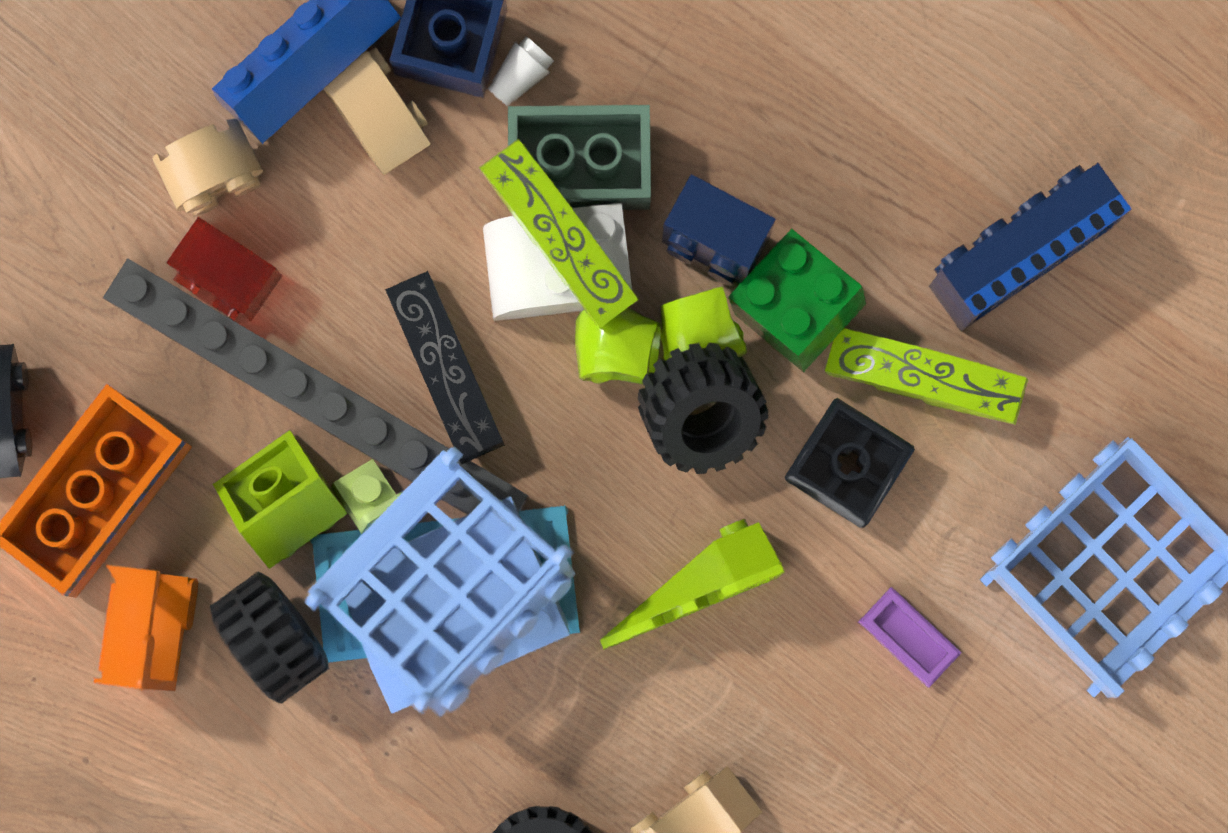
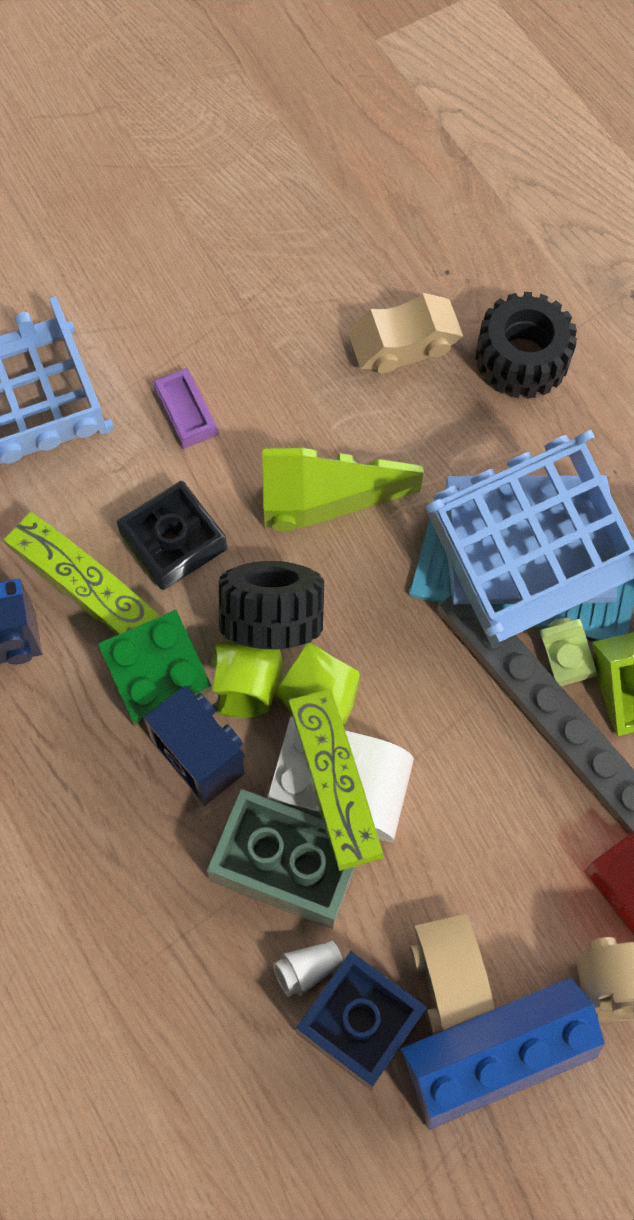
camera: 160 degrees left, 15 degrees down
black slope [385,271,505,465] -> none

